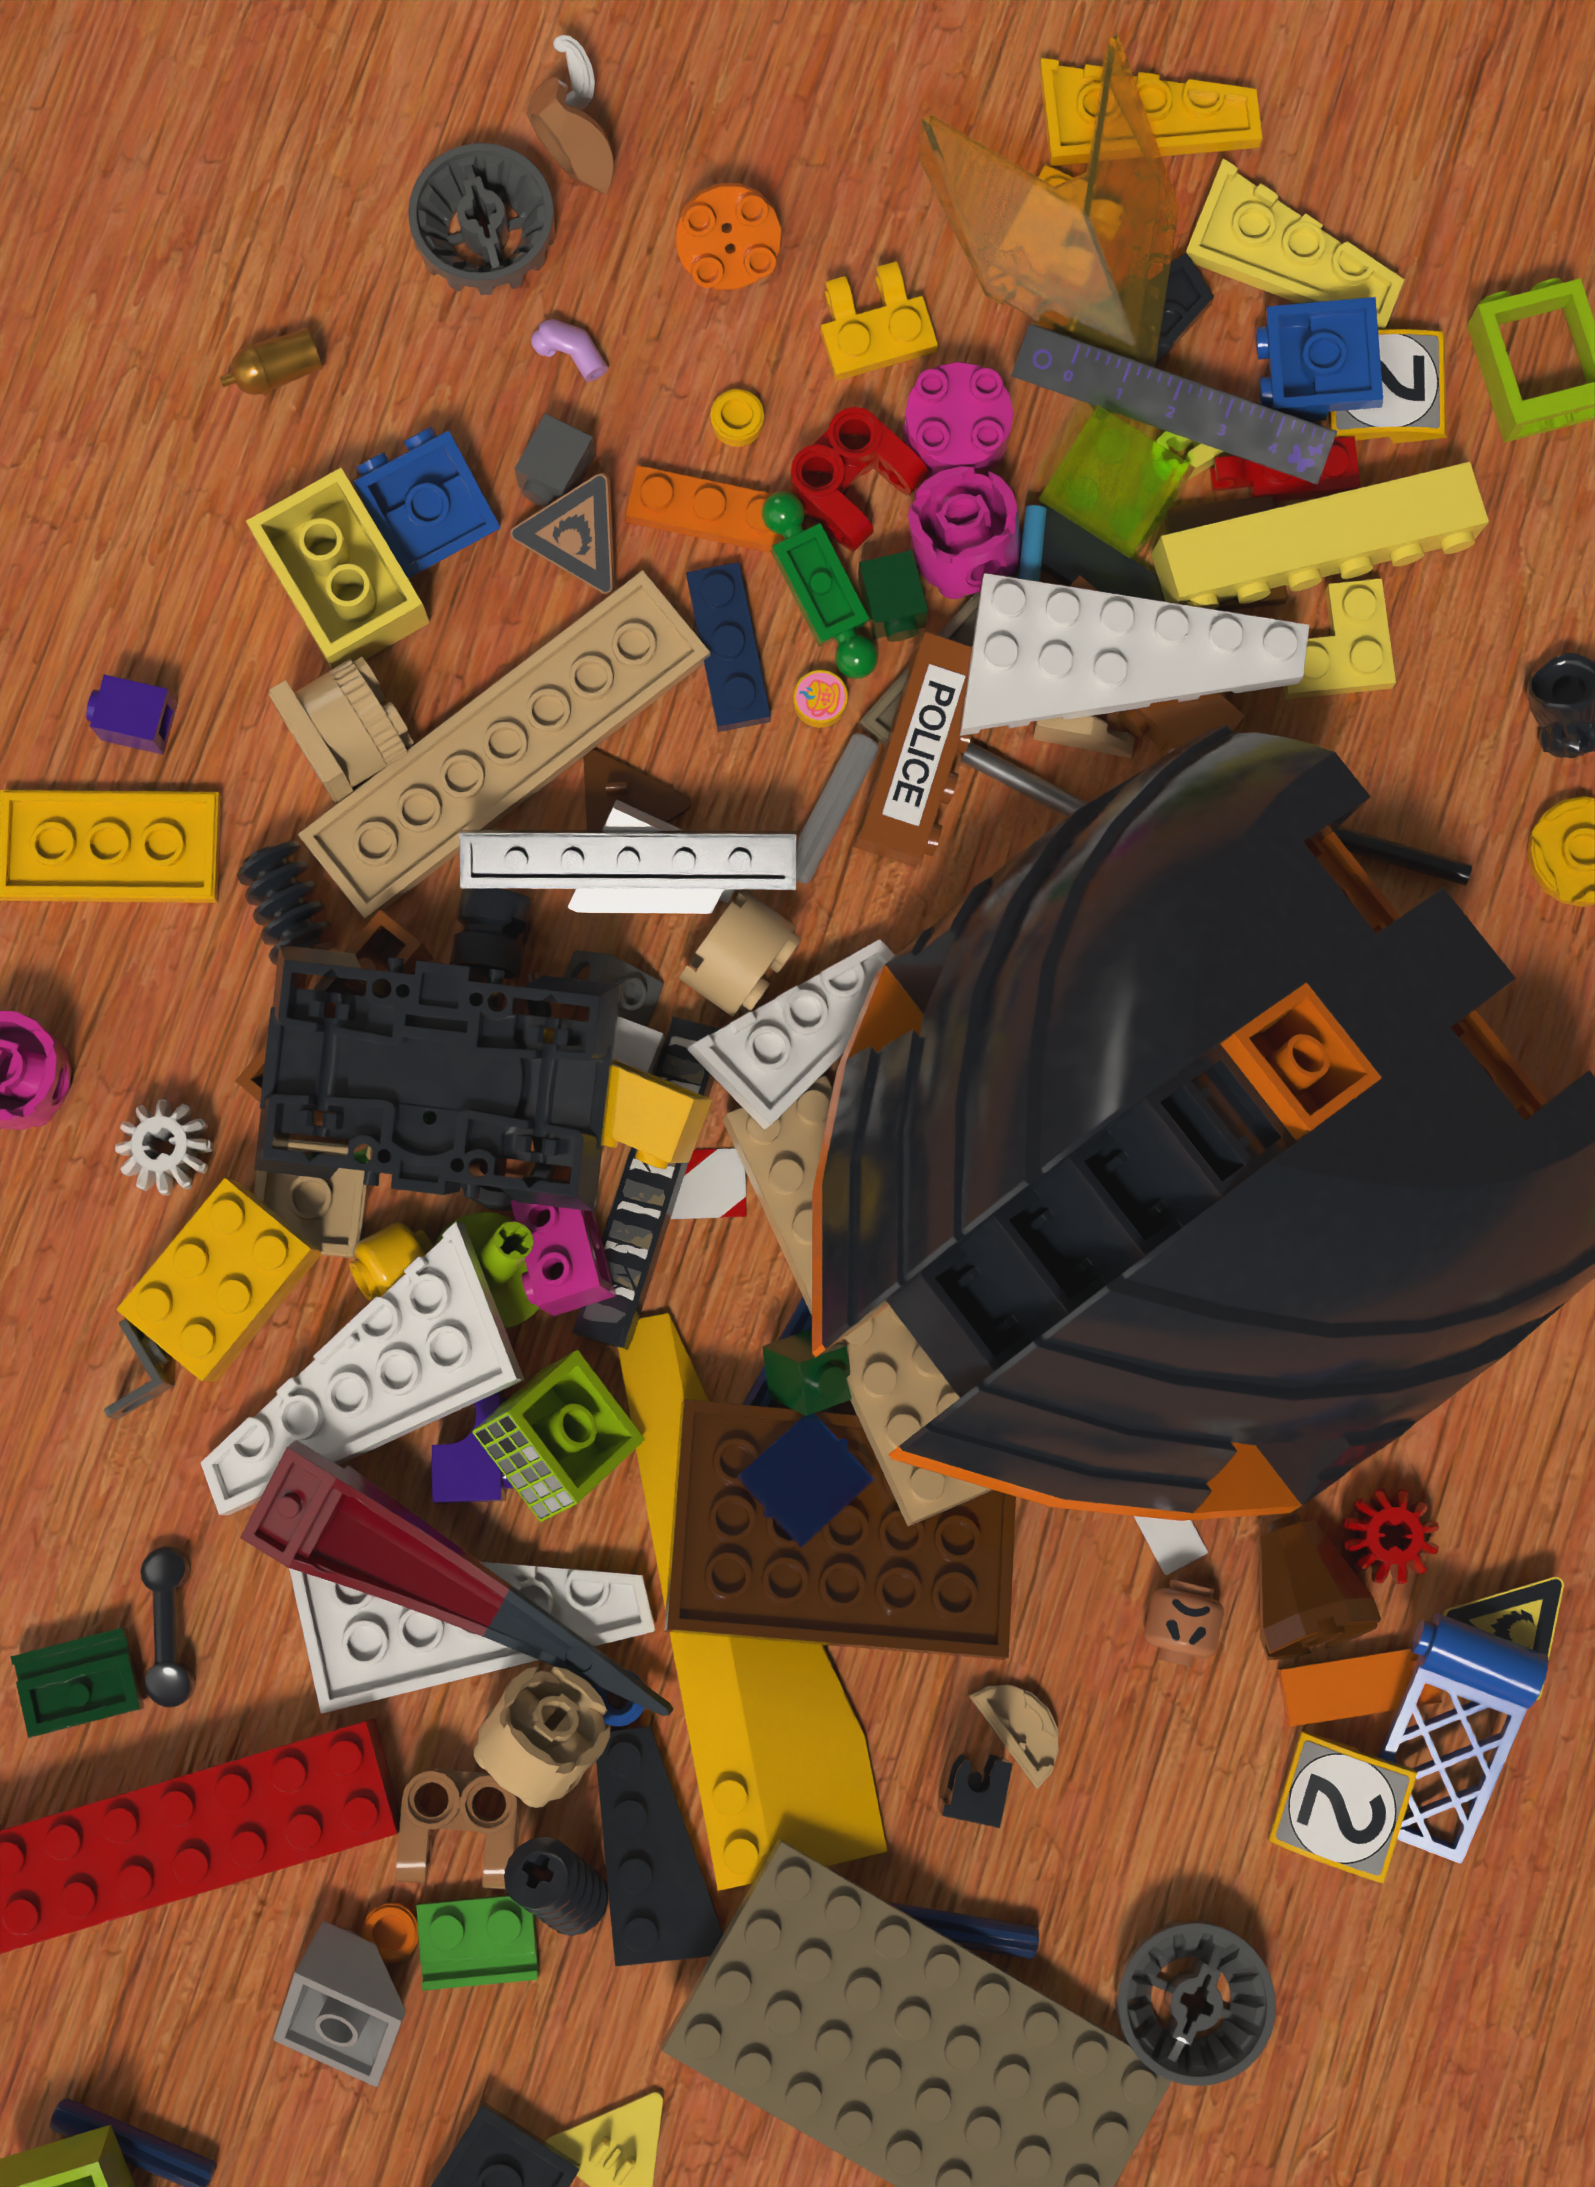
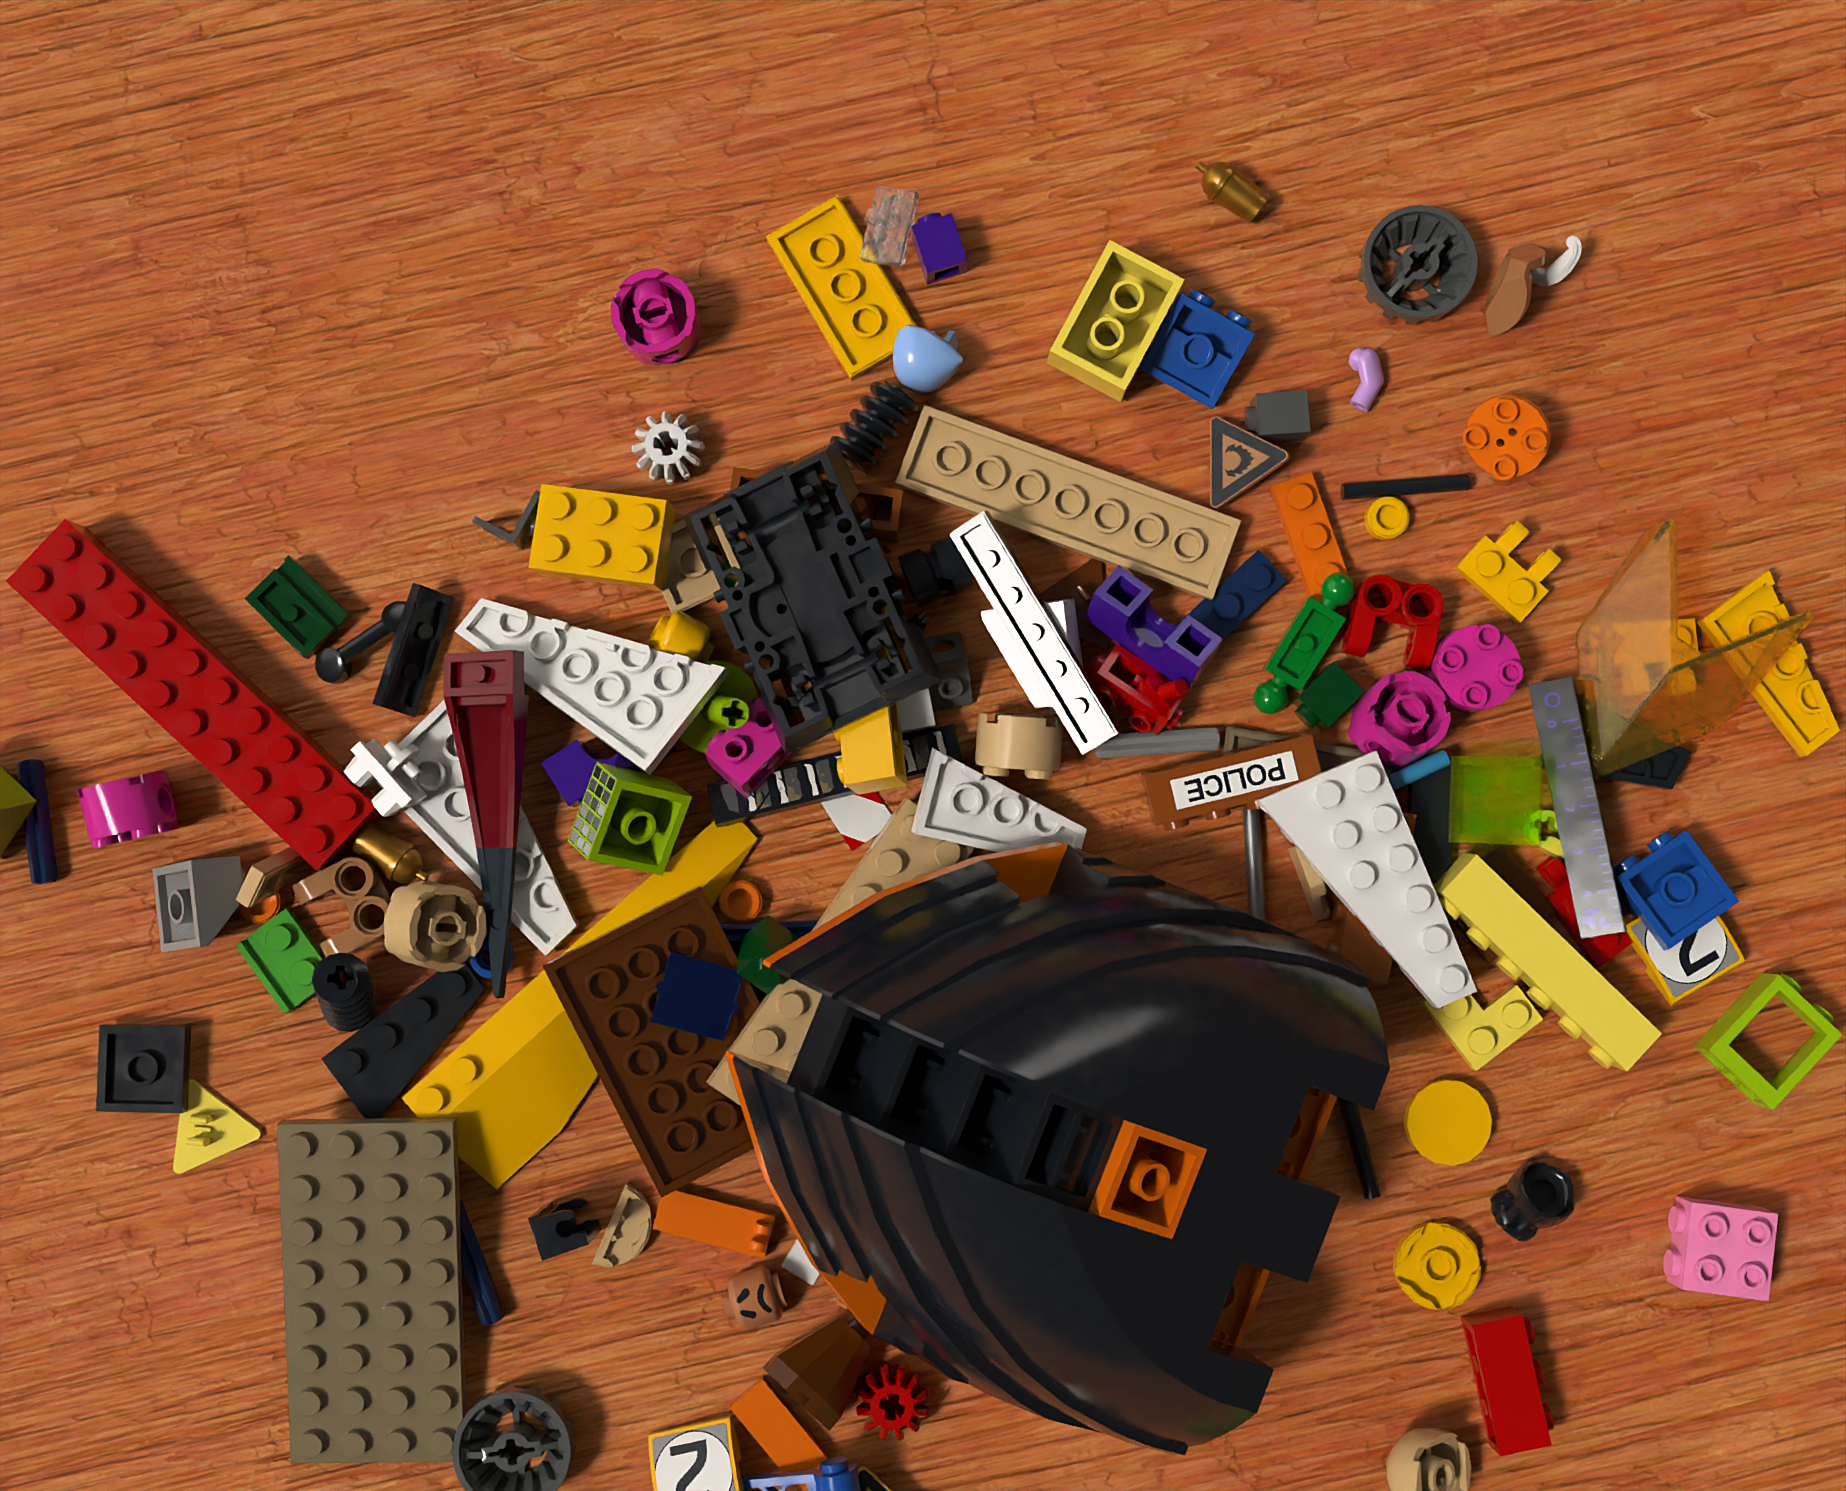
camera: 60 degrees right, 5 degrees up
tan piece [268,657,414,805] -> none
tile [793,670,848,728] -> none
light yellow wing [1186,158,1405,330] -> none
none -> dark pink brick [77,770,179,849]
none -> tan tile [235,847,305,908]
none -> white hips [344,739,427,817]
none -> pearl gold piece [352,822,429,883]
none -> black tile [372,583,455,717]
none -> orange hinge [652,1188,777,1259]
none -> orange tile [719,880,763,923]
none -> clear hips [859,186,920,267]
none -> light blue piece [893,324,963,395]
none -> dark purple arch [1085,565,1223,693]
none -> red brick [1086,643,1188,735]
none -> black bar [1341,474,1470,500]
none -> yellow tile [1403,1078,1492,1166]

